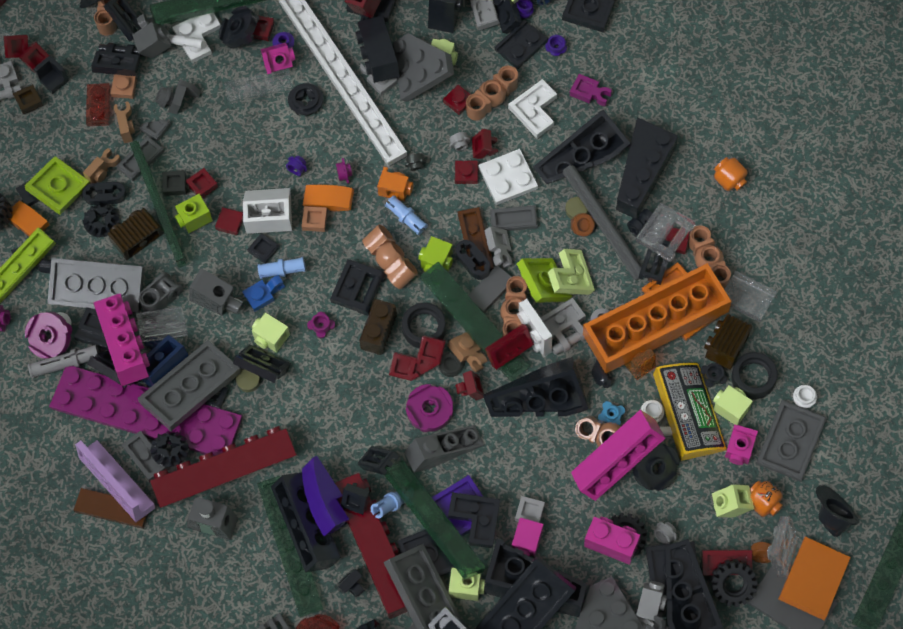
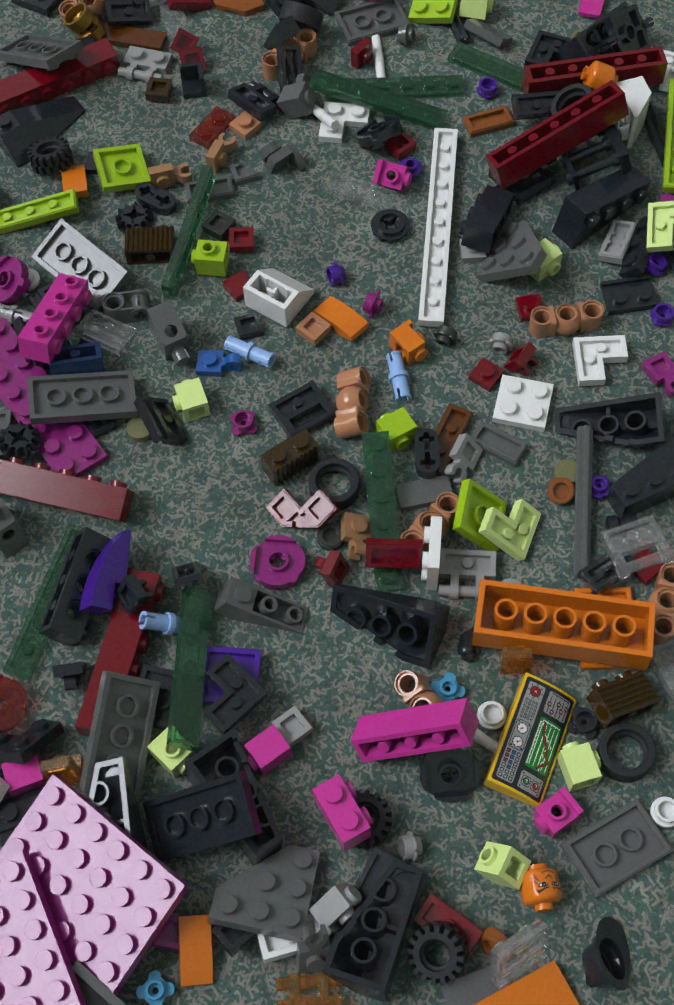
camera: 35 degrees right, 5 degrees down
none -> dark purple plate [592,475,611,499]

